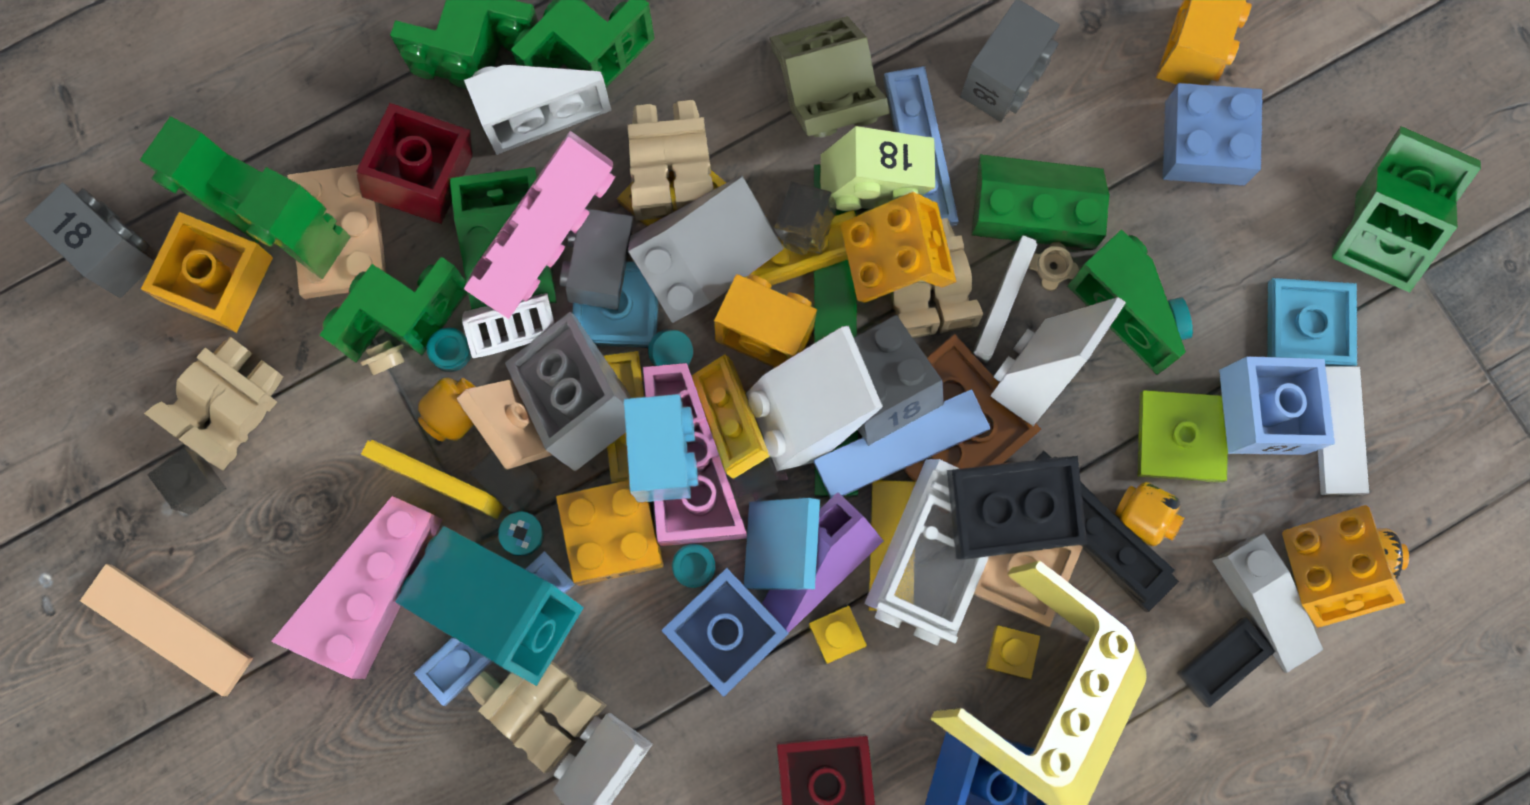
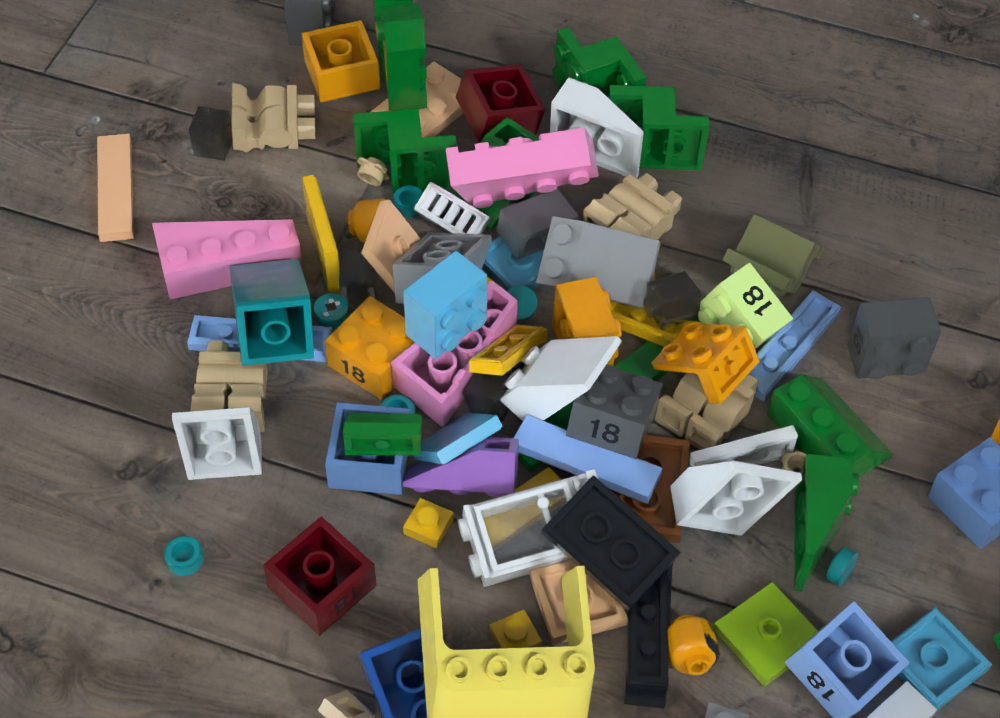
camera: 50 degrees right, 25 degrees down
none -> green panel [343,413,422,456]

